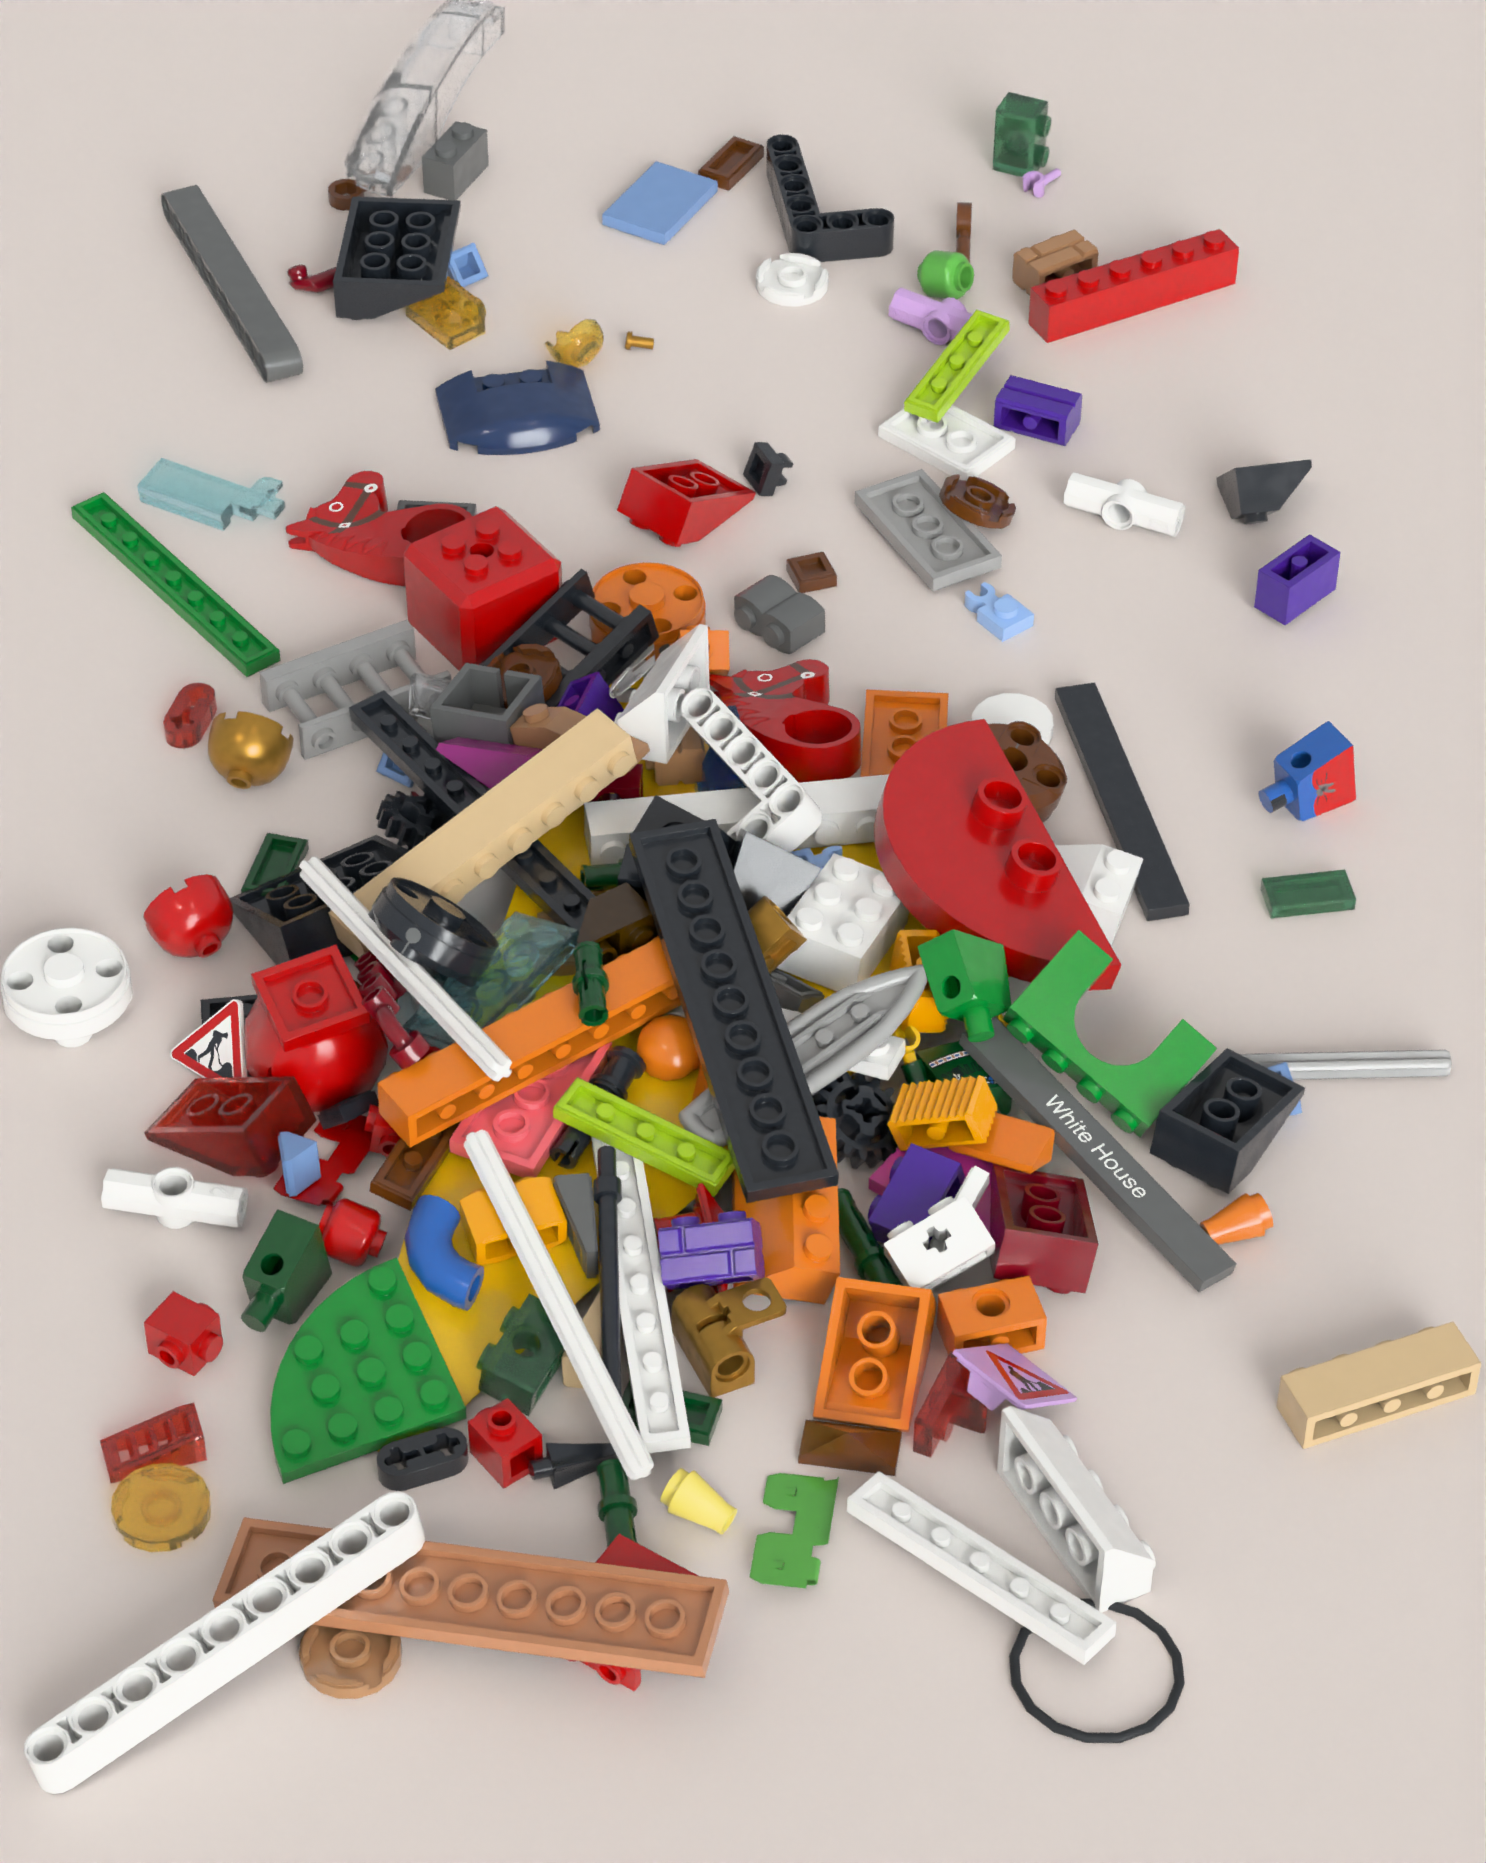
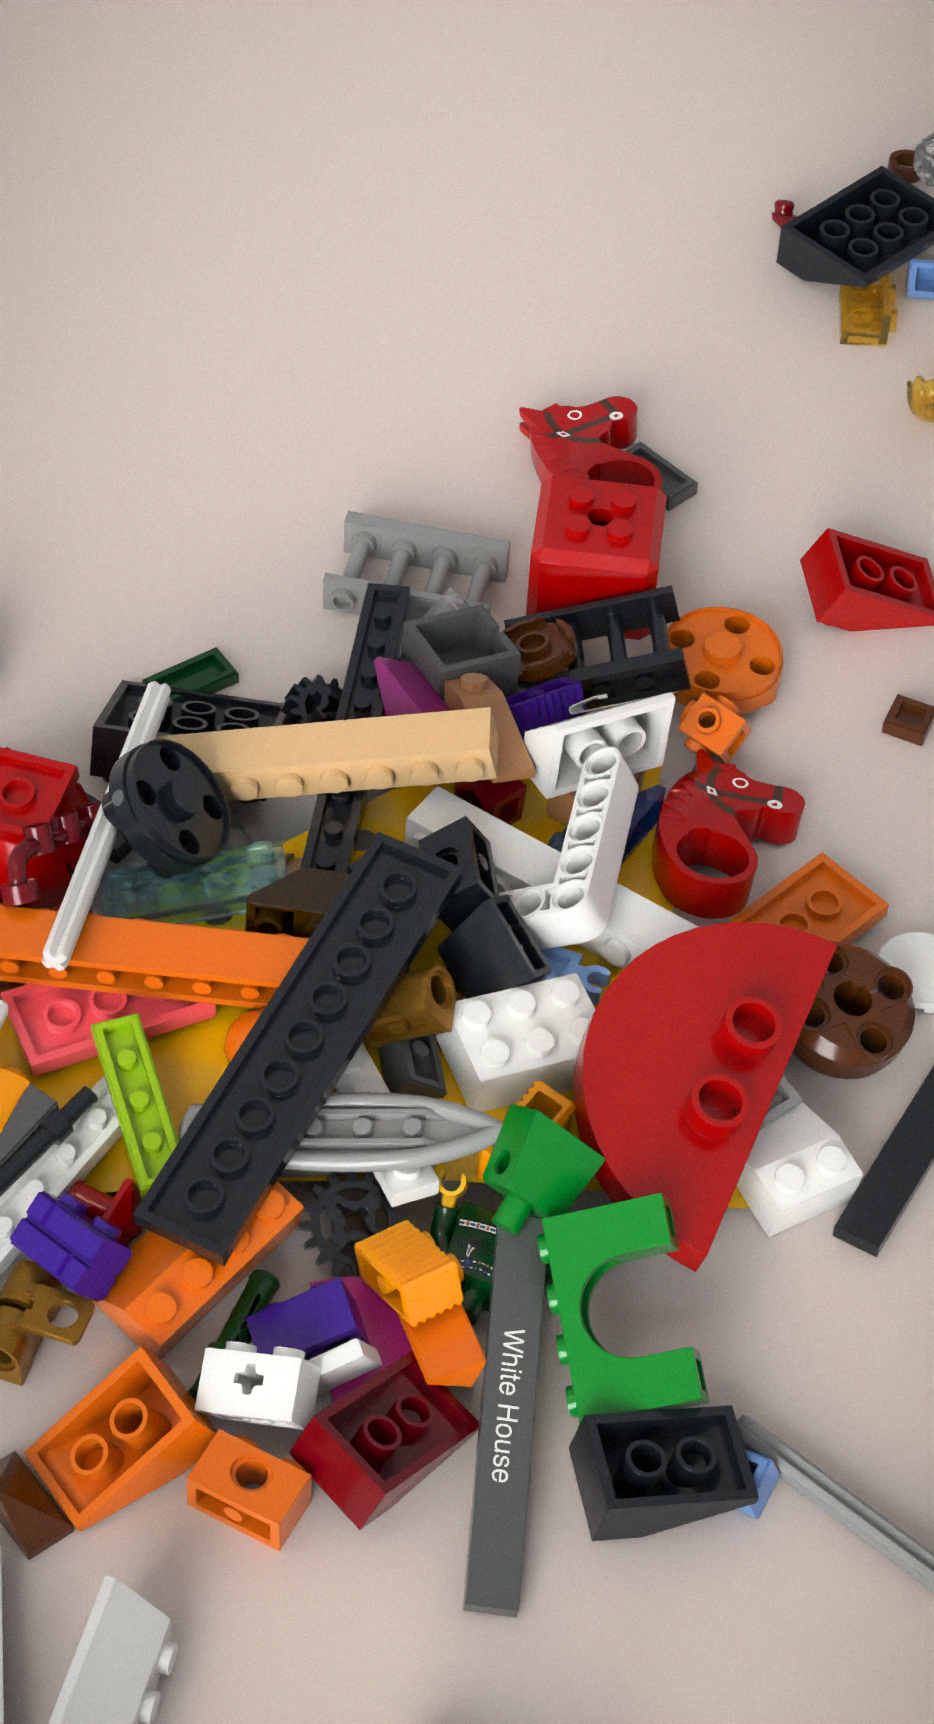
camera: 40 degrees right, 5 degrees up
green tile [71,492,281,677] -> none
clear light blue piece [137,458,286,531] -> none
red cylinder [143,874,233,958] -> none
dark grey beam [161,185,303,383] -> none
clear red beam [163,683,217,749] -> none
pearl gold cylinder [208,711,294,789] -> none
dark blue slope [435,361,600,455] -> none
black pin [549,1046,646,1169] -> none
dark green pin [572,941,609,1026] -> none
dark grey brick [734,575,825,654] -> none
clear red slope [913,1351,987,1458] -> none
lavender piece [952,1343,1077,1411] -> none
orange cone [1200,1193,1273,1245] -> none

